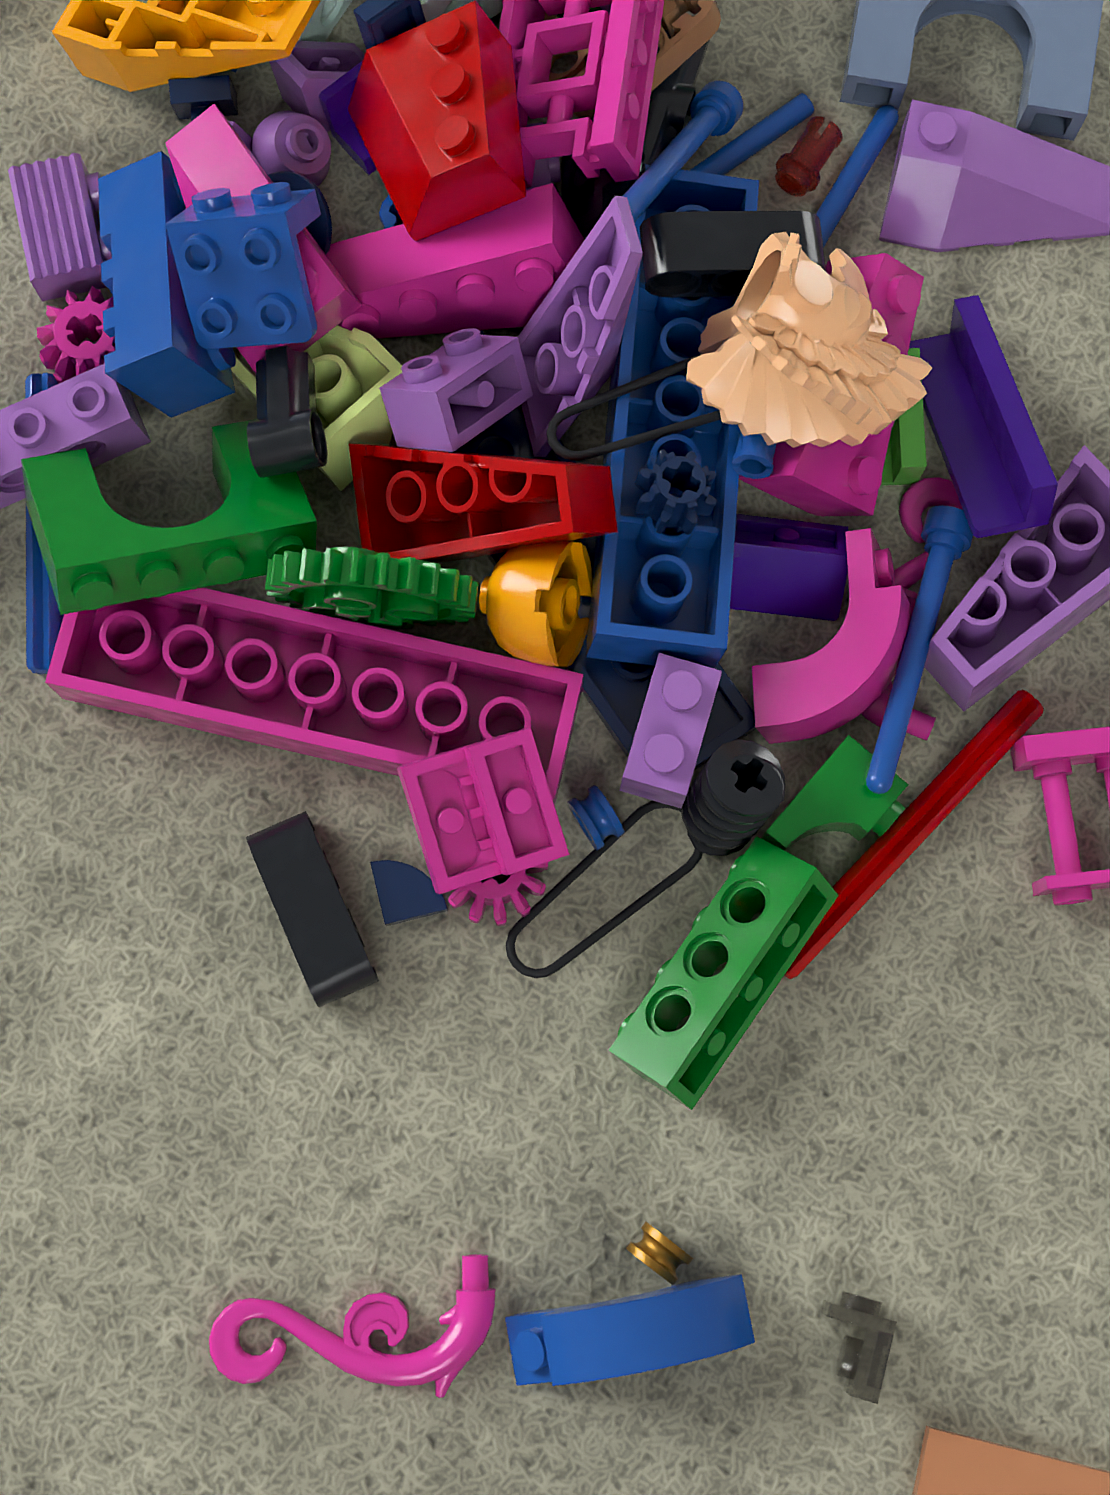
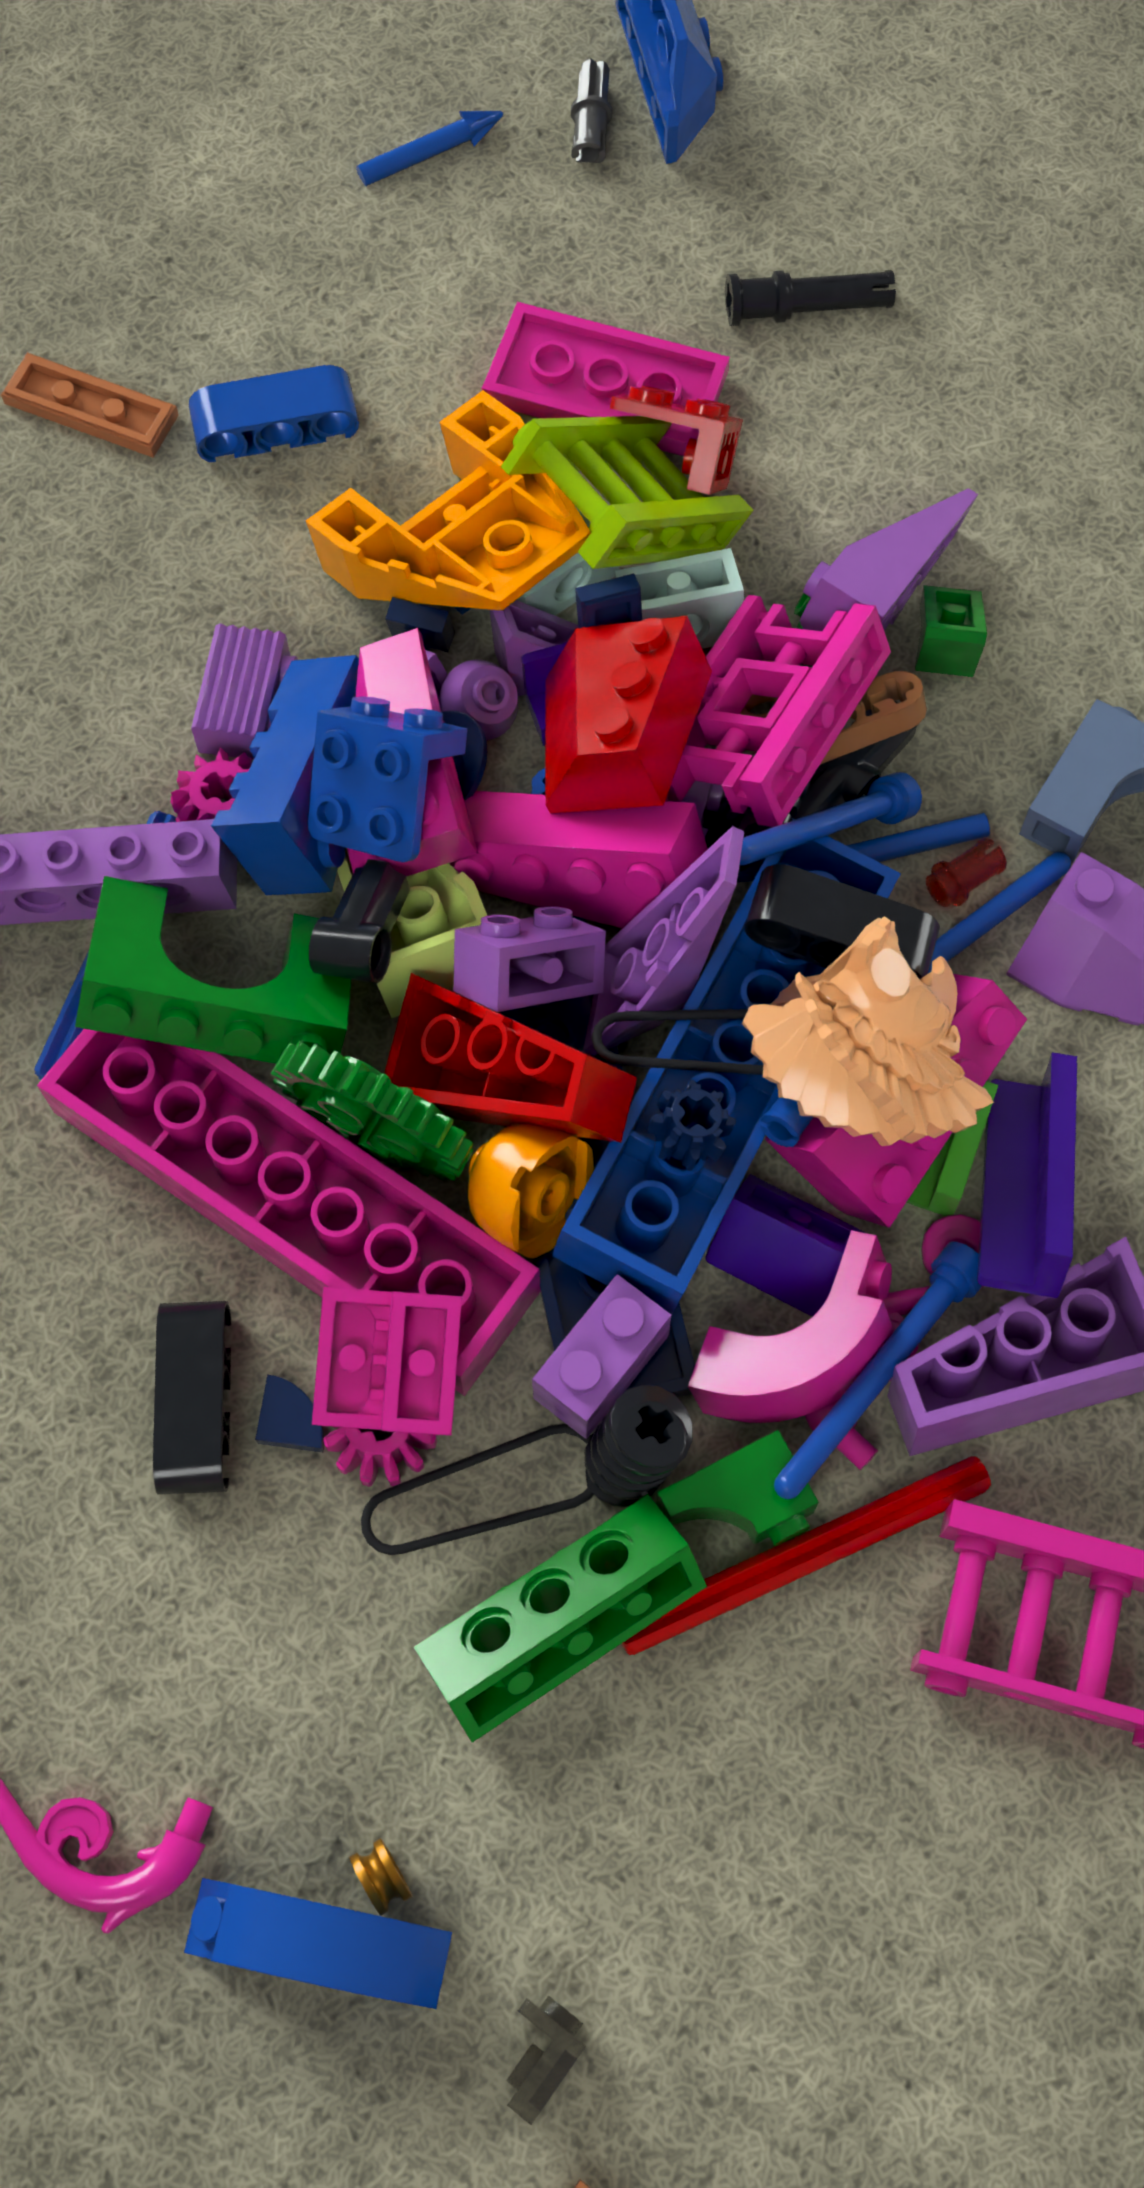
camera: 25 degrees right, 10 degrees down
blue bush [567,785,625,851] -> none

